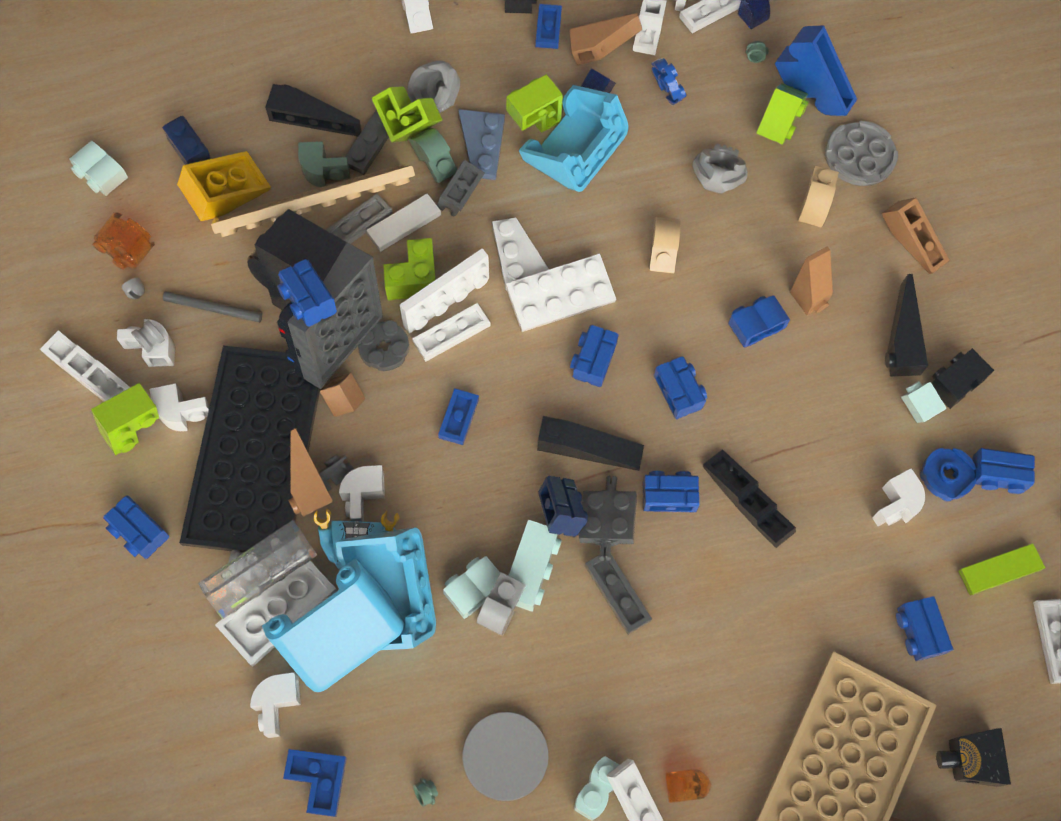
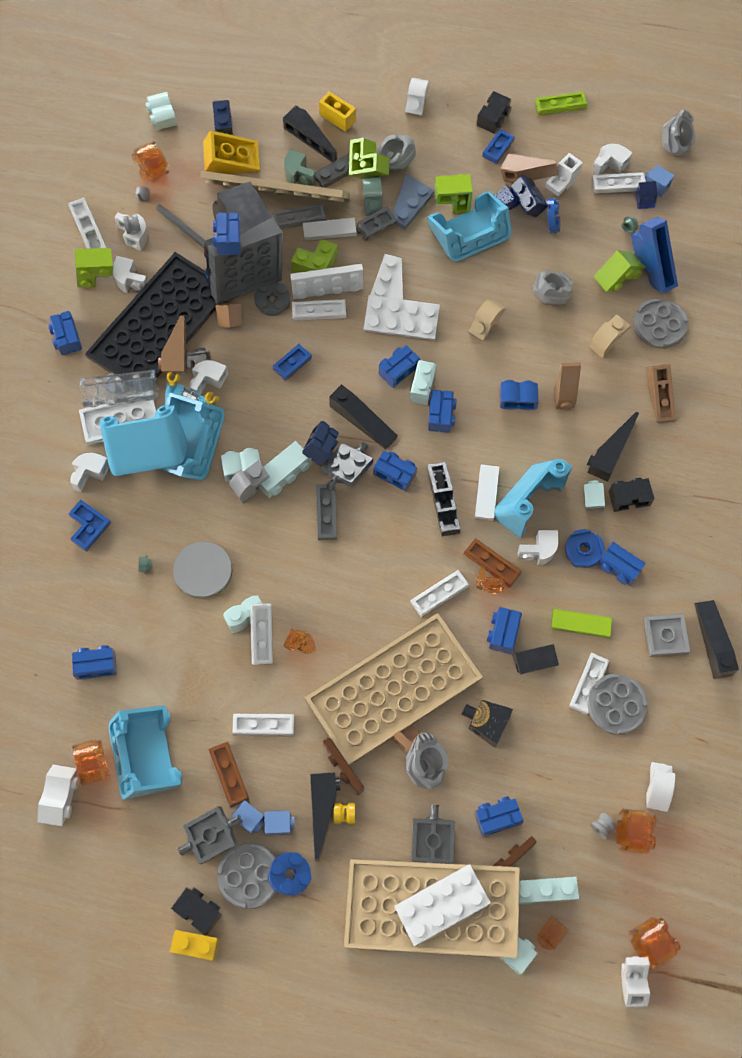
camera: 30 degrees right, 0 degrees up
none -> yellow brick [319,91,356,132]
none -> light aqua brick [410,360,436,405]
none -> white tile [410,570,469,618]
none -> dark orange tile [464,538,522,588]
none -> white tile [474,464,499,521]
none -> clear orange plate [476,565,505,594]
none -> medium azure windscreen [494,459,573,538]
none -> dark blue brick [510,176,548,217]
none -> black hinge [512,644,559,675]

